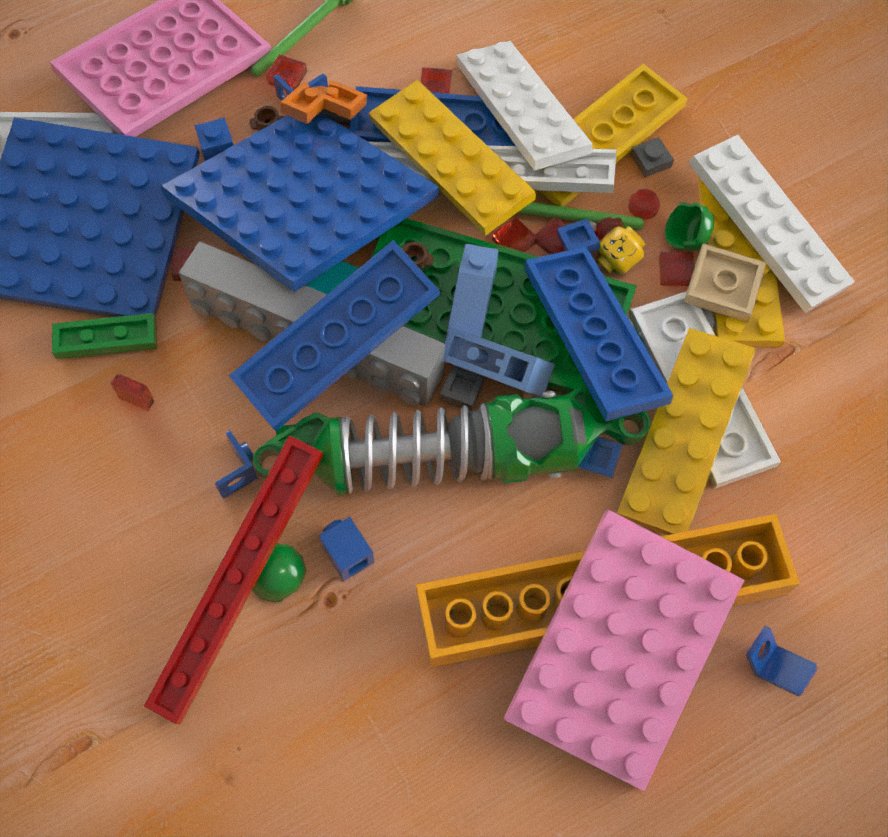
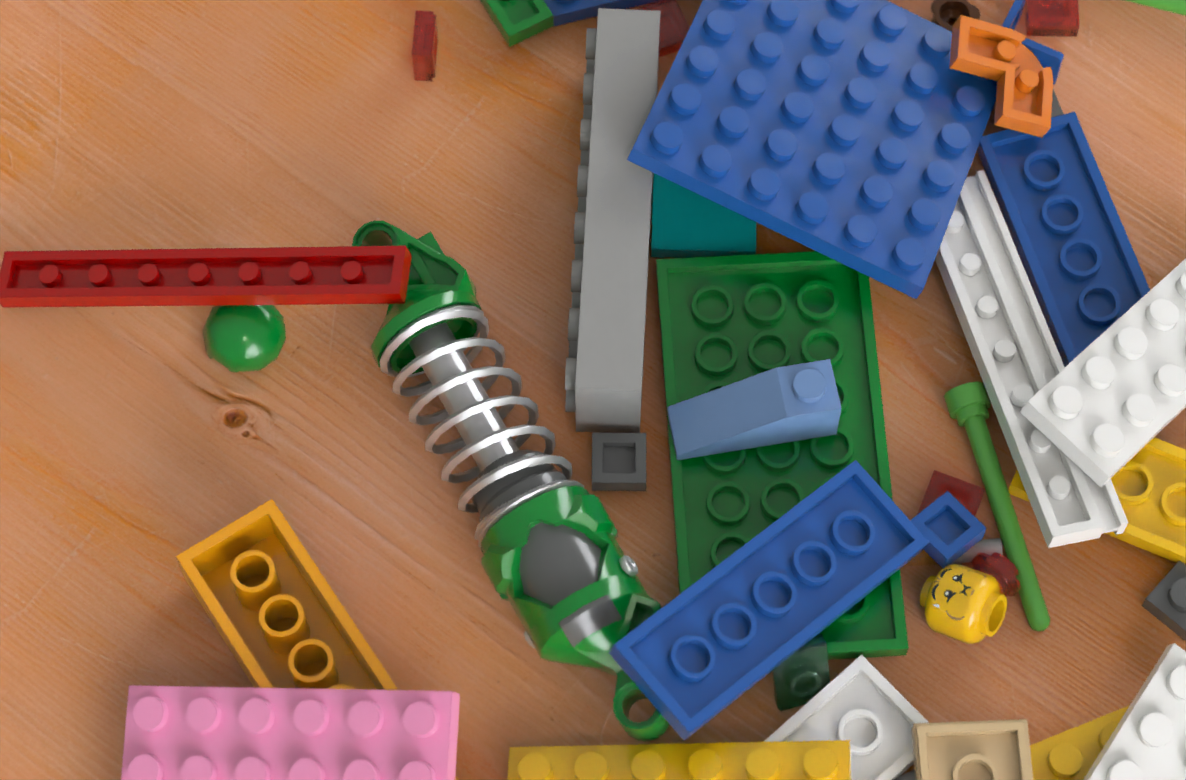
camera: 70 degrees right, 0 degrees up
blue bracket [215,430,258,498] -> none
blue plate [229,240,440,431] -> none
blue brick [319,517,374,581] -> none
yellow plate [369,80,536,236] -> none
reddish brown plate [402,242,434,270] -> none
clear red plate [421,67,452,94] -> none
medium blue slope [445,327,555,396] -> none
clear red tile [492,217,537,252] -> none
blue plate [578,437,623,478] -> none
clear red plate [628,189,660,220] -> none
clear red tile [659,252,694,286] -> none
green hair [665,202,714,252] -> none

